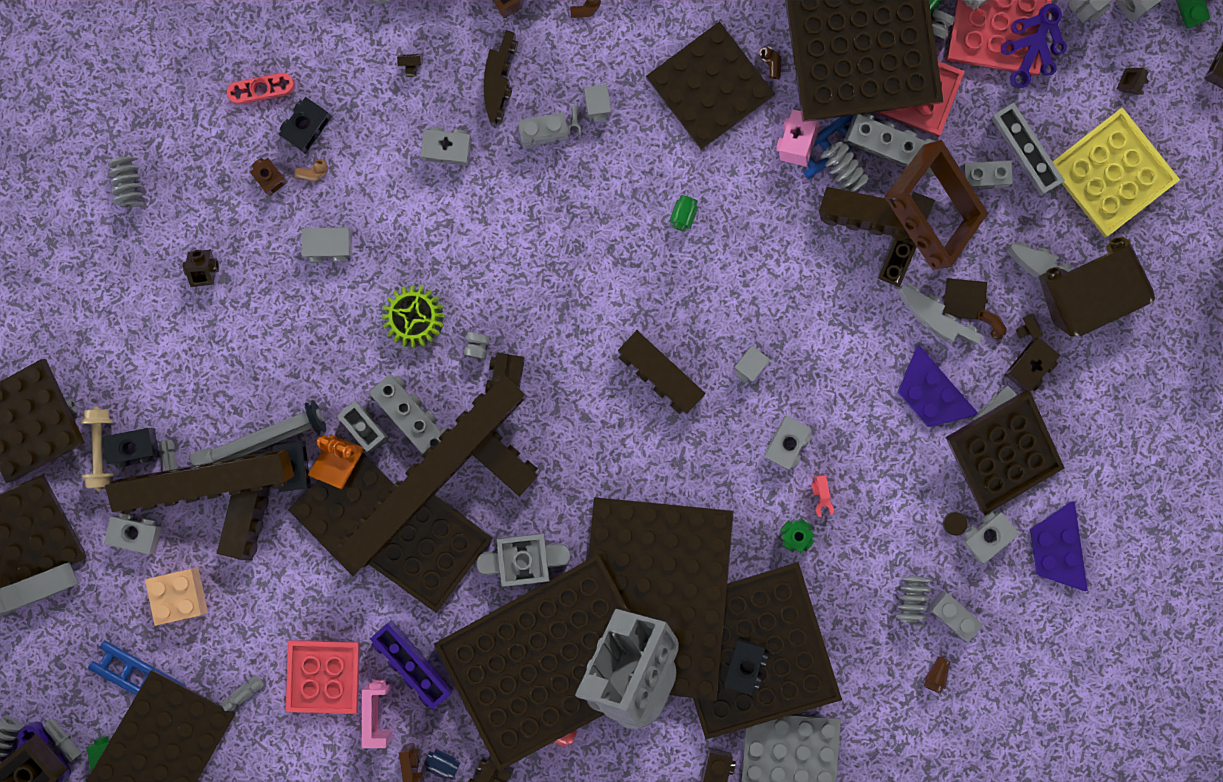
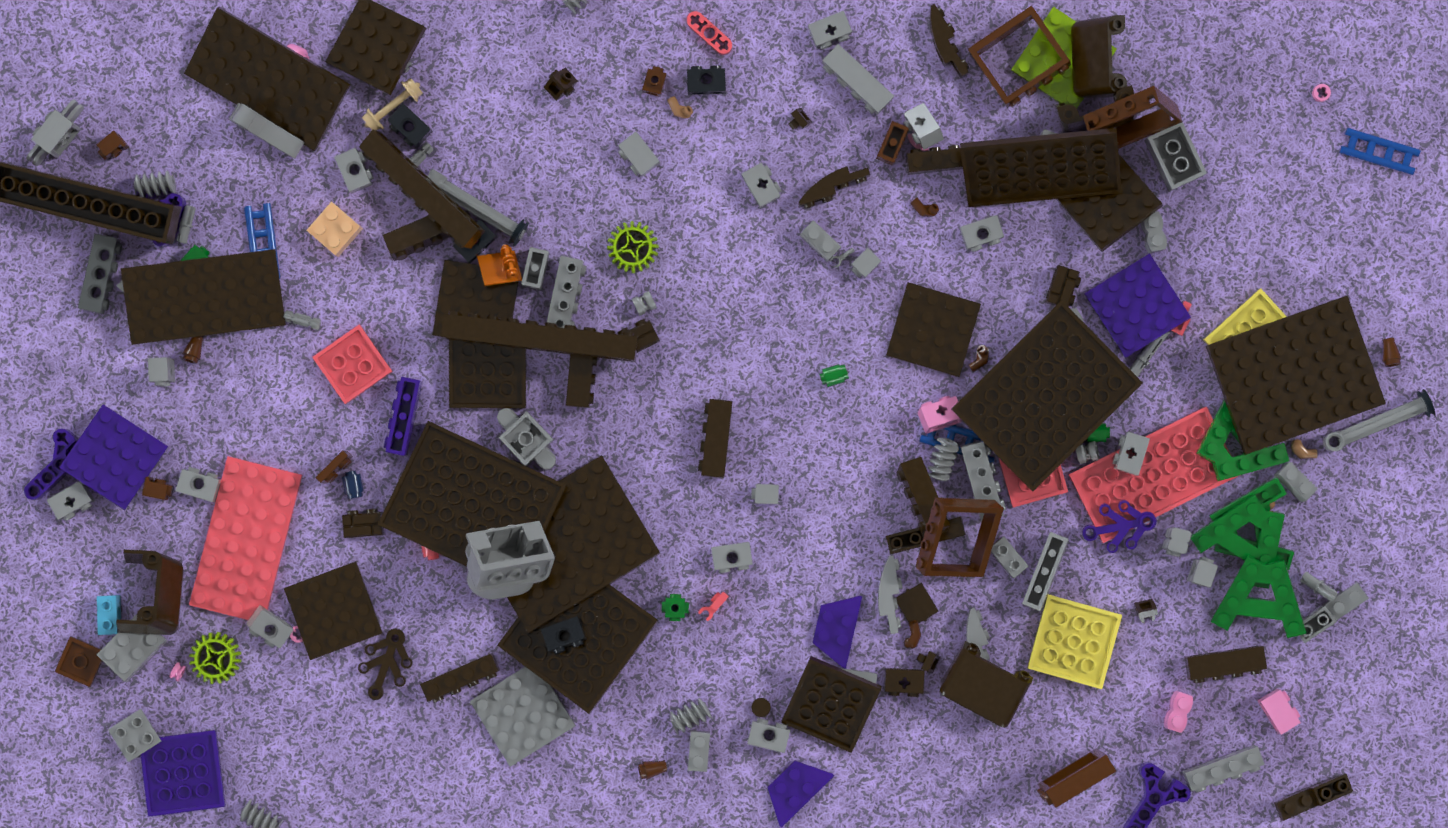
camera: 55 degrees right, 0 degrees up
bright pink panel [362,679,393,748] -> none

